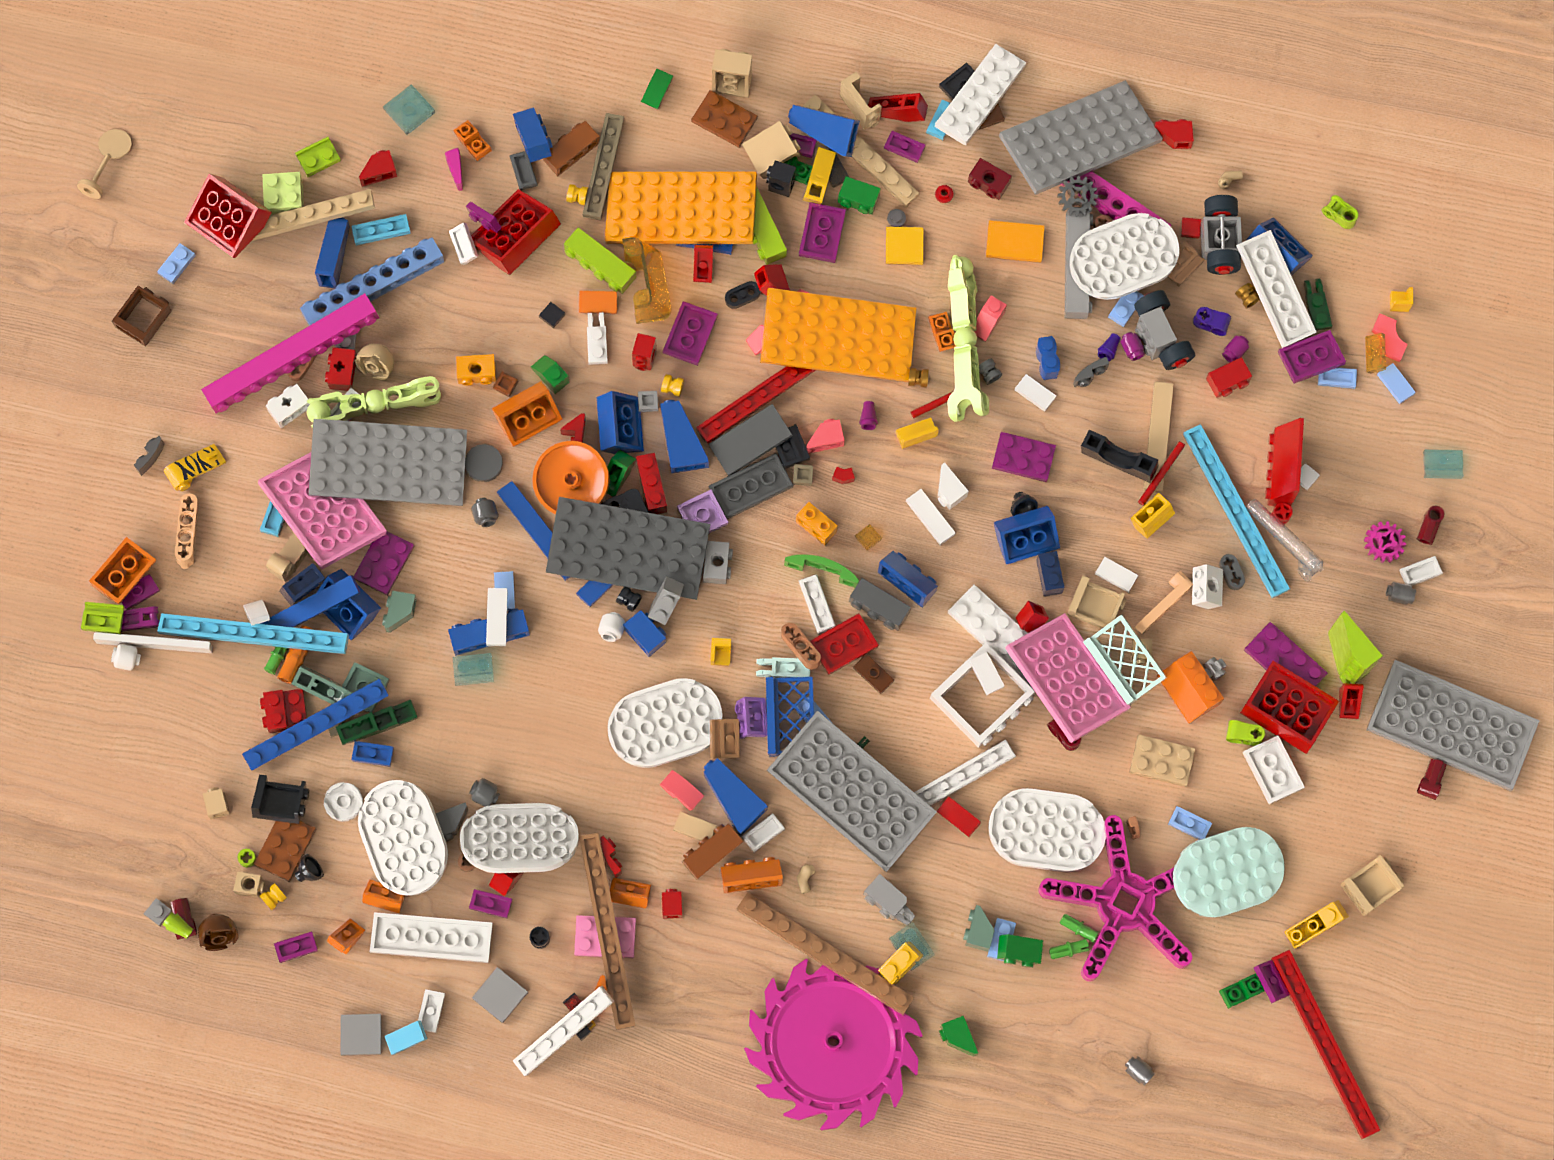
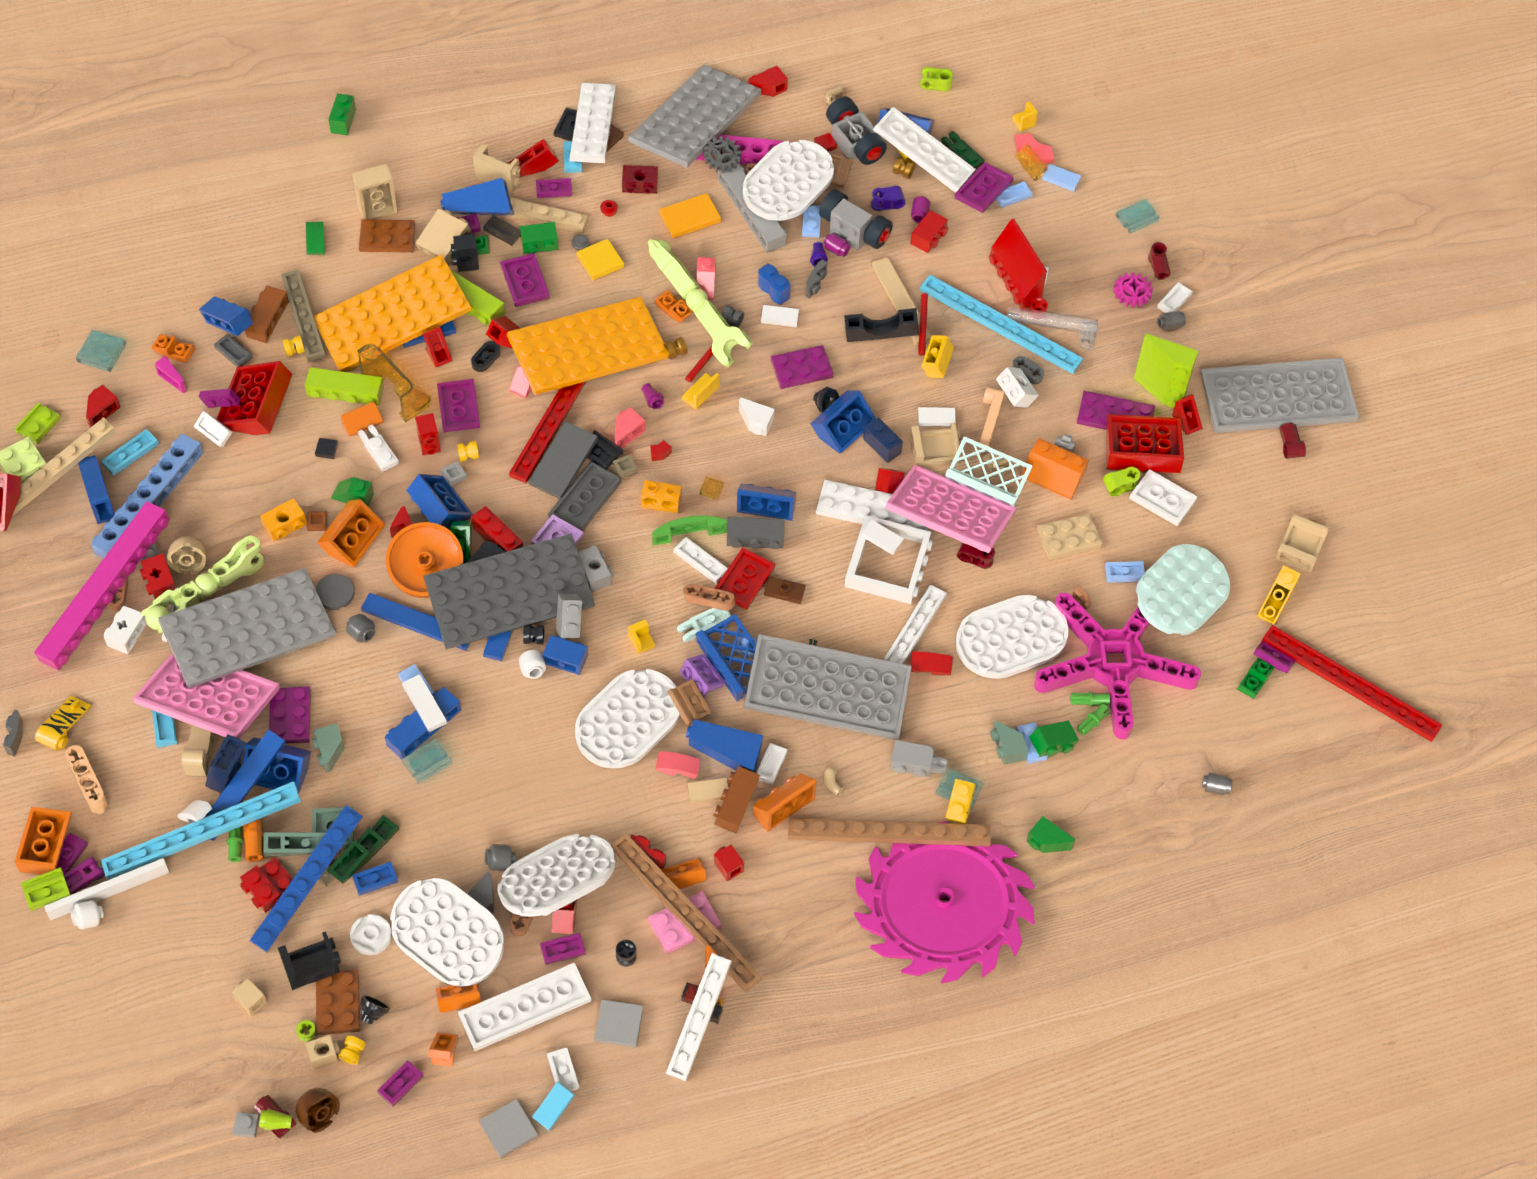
camera: 30 degrees left, 15 degrees down
blue slope [660,400,709,474] -> none
yellow slope [803,147,836,204] -> none
white tile [906,489,956,545] -> none

